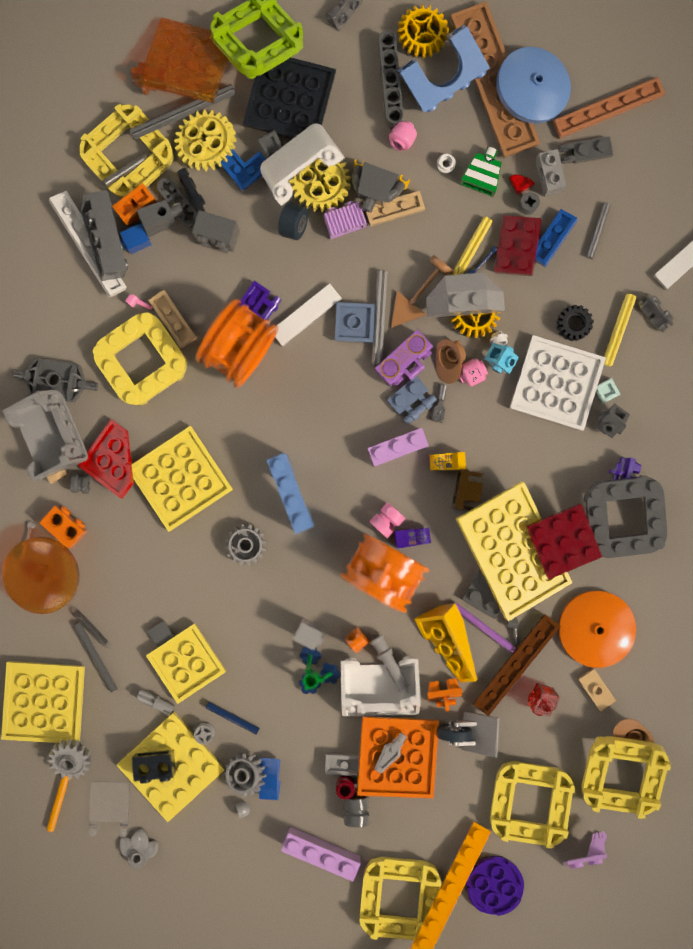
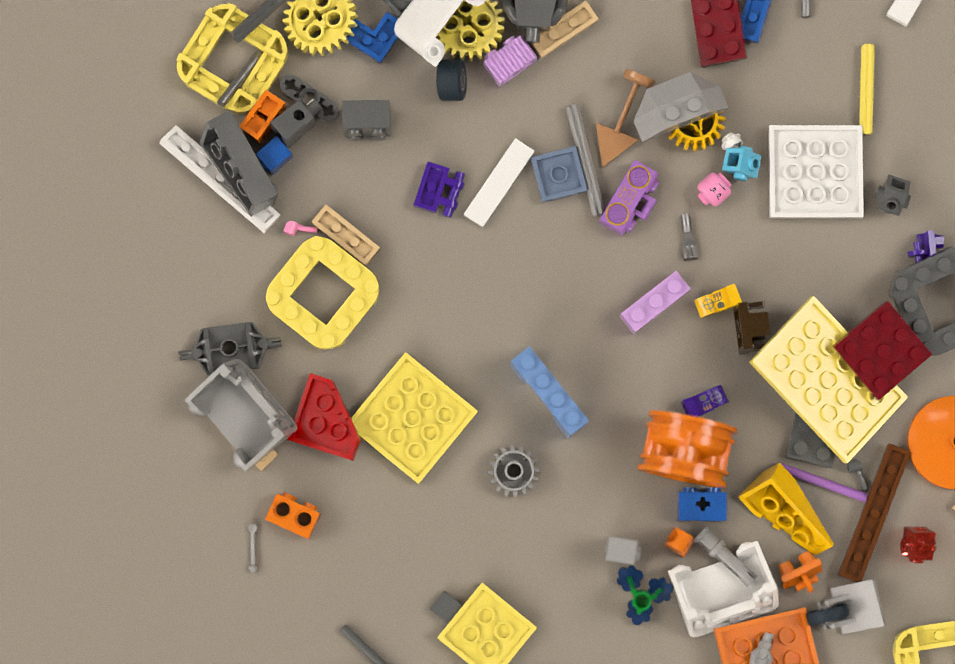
camera: 20 degrees left, 5 degrees down
clear orange dish [3,537,80,614] -> none
dark grey wheel [71,474,91,494] -> none
flat silver piece [71,609,111,649] -> none
black plate [176,168,206,212] -> none
orange wheel [196,299,279,388] -> none
bright pink wheel [369,502,405,538] -> none
sand blue plate [387,376,437,424] -> none
medium nougat piece [436,339,466,384] -> none
light yellow axle [452,216,492,275] -> none
dark blue hinge [468,246,498,274] -> none
black tyre [556,305,594,341] -> none
light aqua tile [596,378,621,404] -> none
flat silver hinge [638,294,674,332] -> none
none -> blue brick [677,487,727,521]

